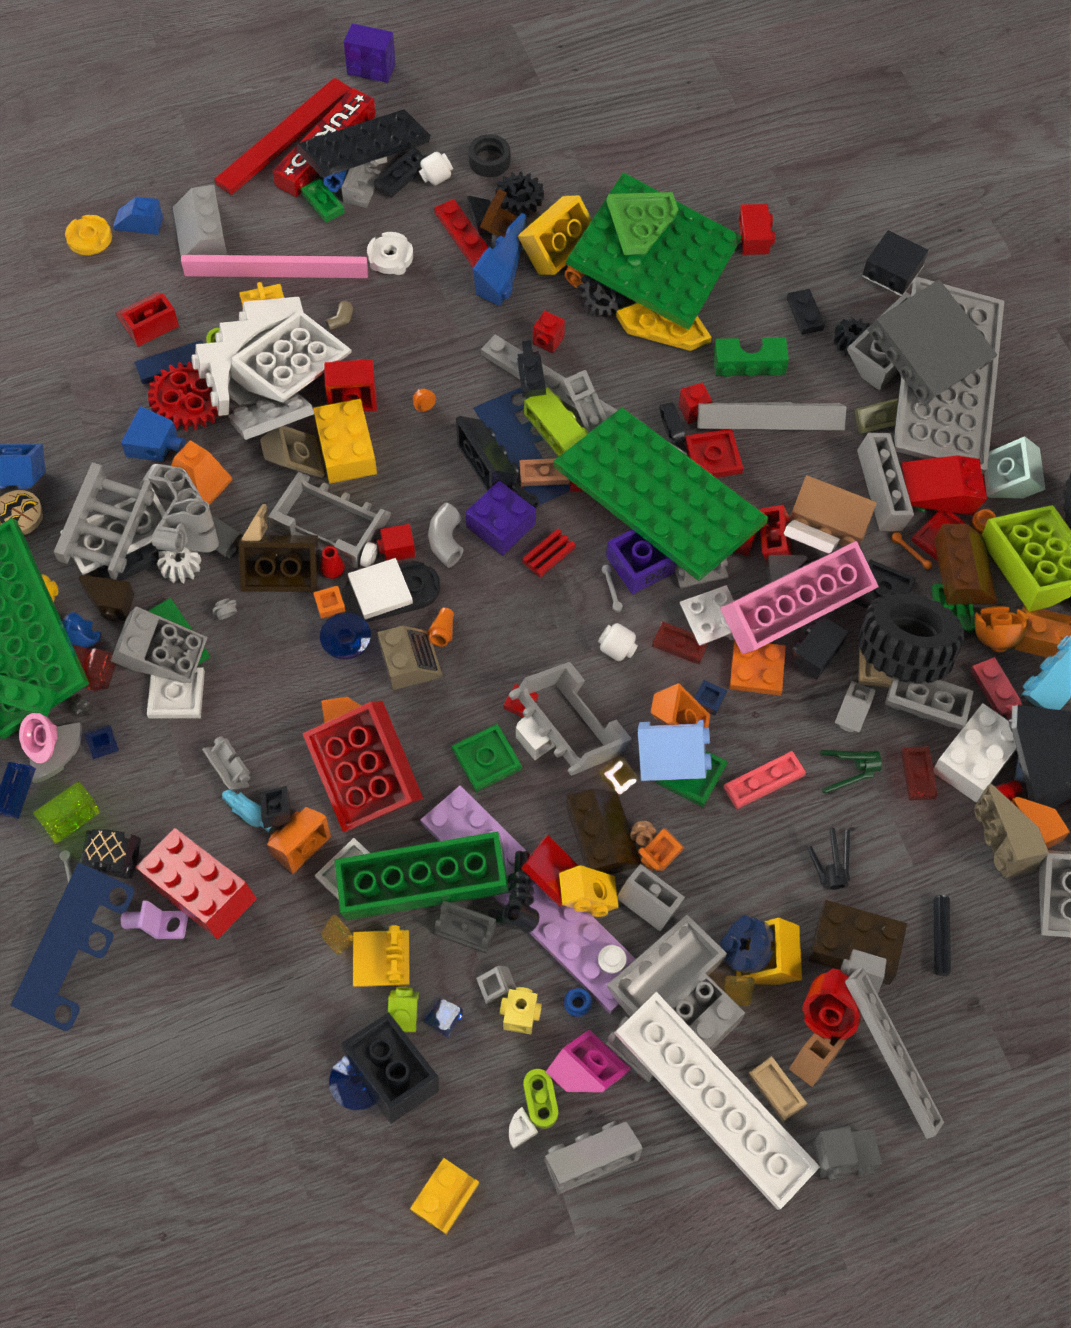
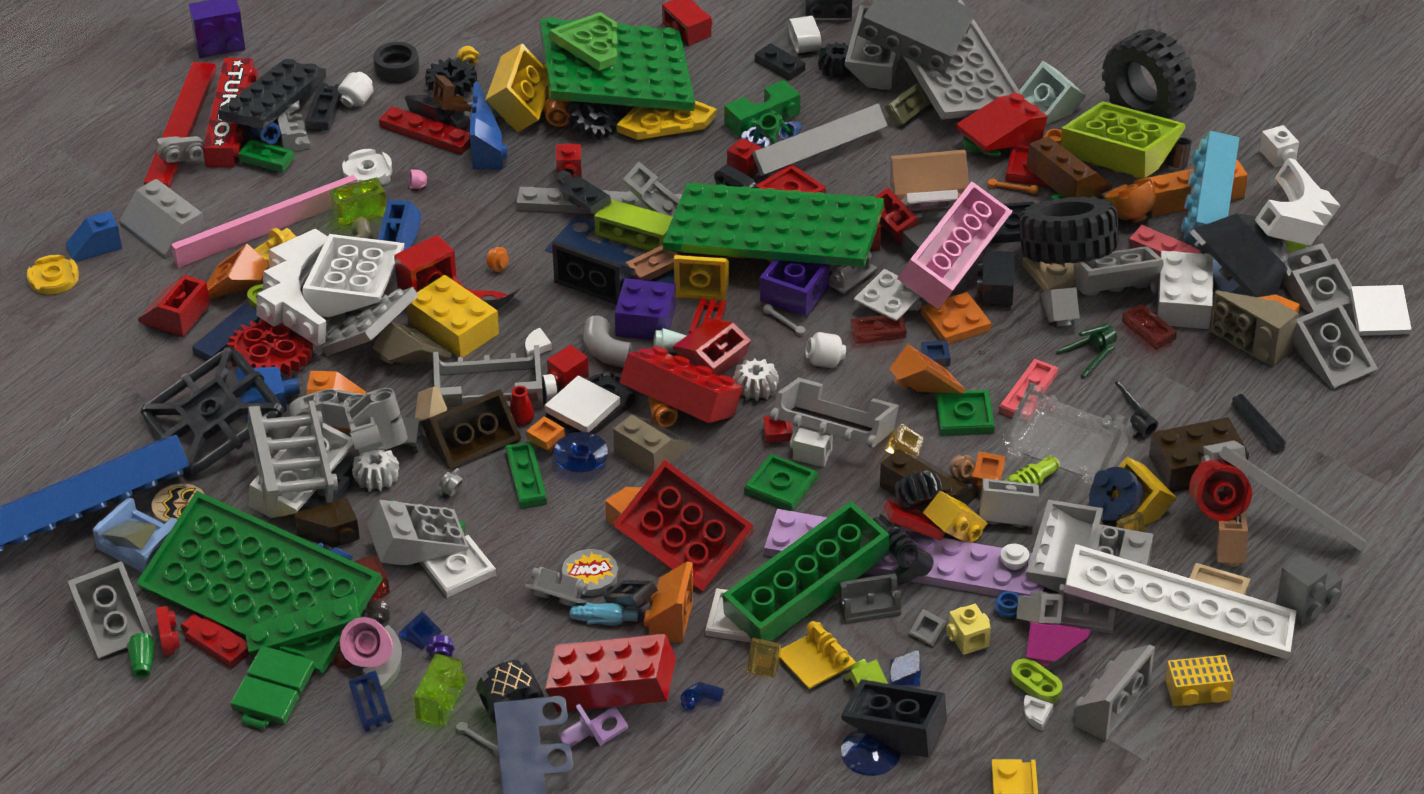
camera: 30 degrees left, 20 degrees down
light blue panel [638,720,711,781] -> none
light grey brick [857,433,914,531] -> none
none -> black plate [140,347,284,476]
none -> light grey bracket [156,136,204,163]
none -> orange slope [207,244,269,299]
none -> clear neon green brick [330,177,387,228]
none -> blue slope [378,199,422,272]
none -> bright pink hinge [409,170,427,189]
none -> dark purple plate [426,635,455,661]
none -> piece [453,275,523,309]
none -> yellow plate [456,46,479,65]
none -> green tile [505,441,547,509]
none -> white tile [525,328,552,357]
none -> tile [562,549,618,597]
none -> red brick [619,346,743,423]
none -> light aqua cone [653,328,687,353]
none -> red slope [672,318,751,376]
none -> yellow slope [674,255,729,301]
none -> clear blue arm [680,682,724,710]
none -> white gear [733,357,778,401]
none -> plant [741,113,802,148]
none -> white beam [788,16,822,54]
none -> black gear [895,470,943,510]
none -> clear windscreen [1003,382,1134,484]
none -> lime hinge [1004,455,1060,487]
none -> light grey brick [1016,591,1064,623]
none -> yellow brick [1165,655,1234,706]

